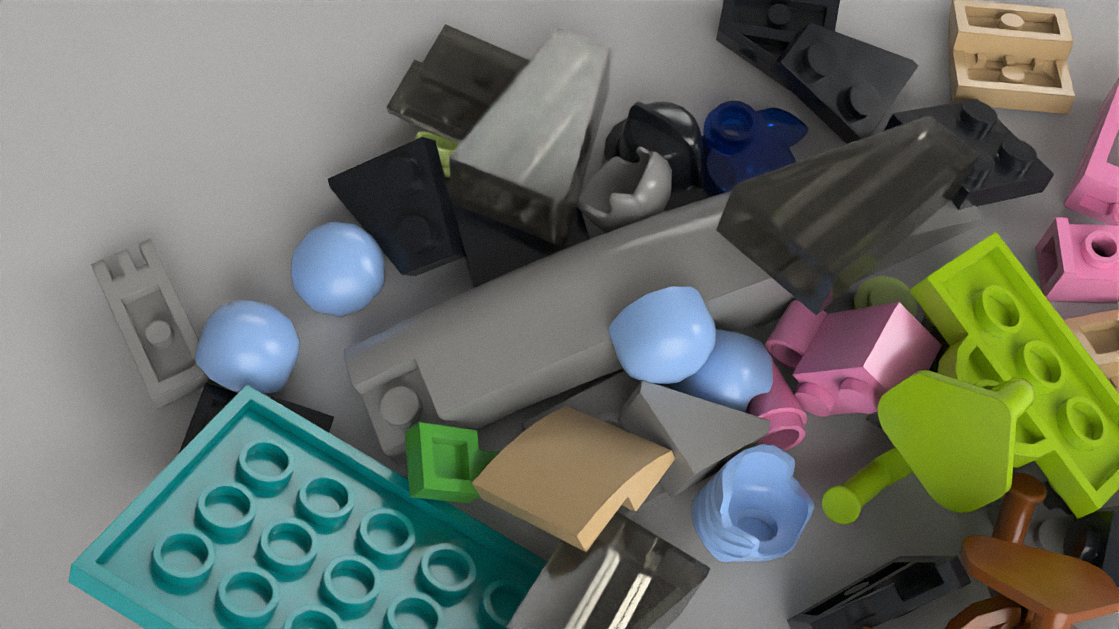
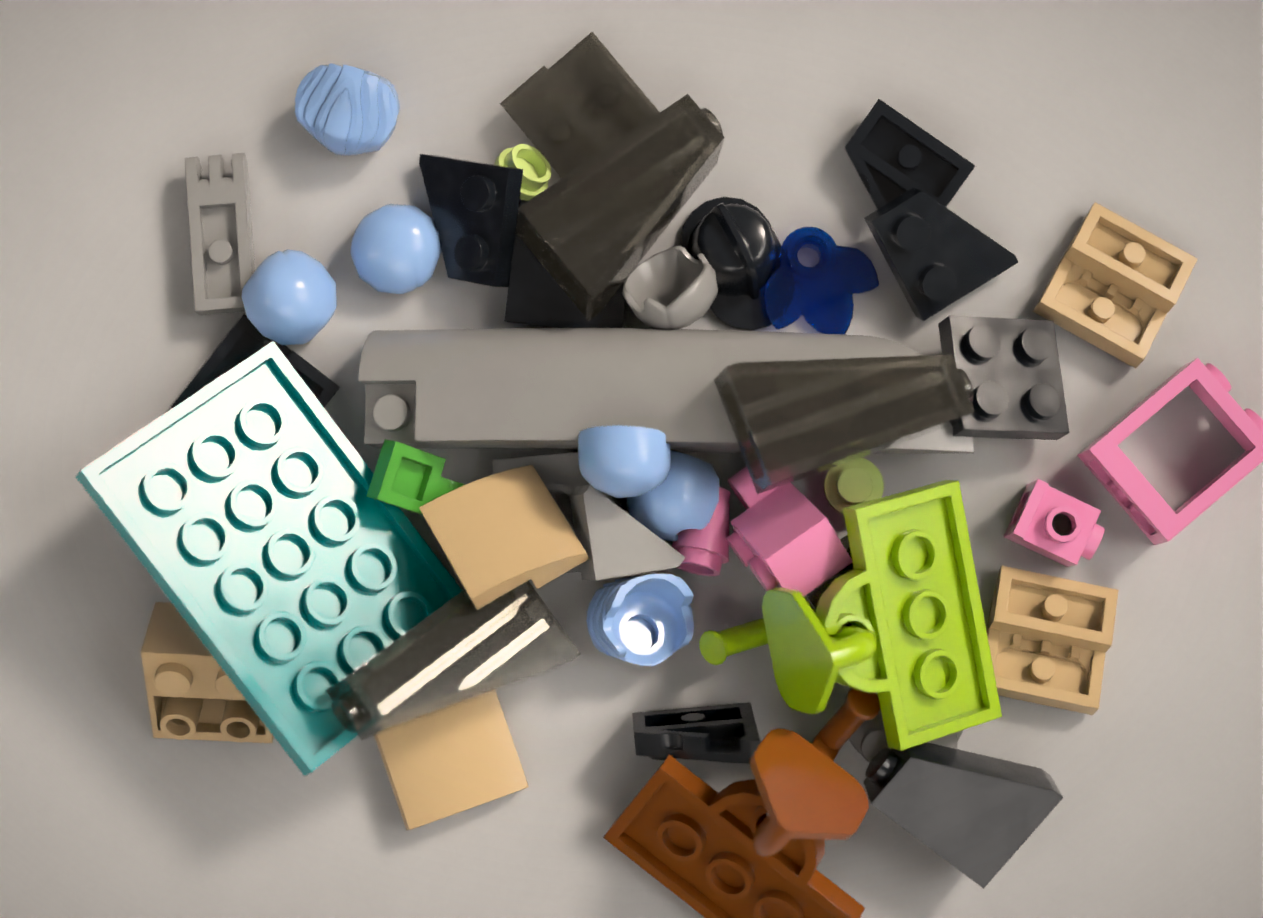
camera: 25 degrees right, 20 degrees up
none -> light blue hair [295,63,400,156]

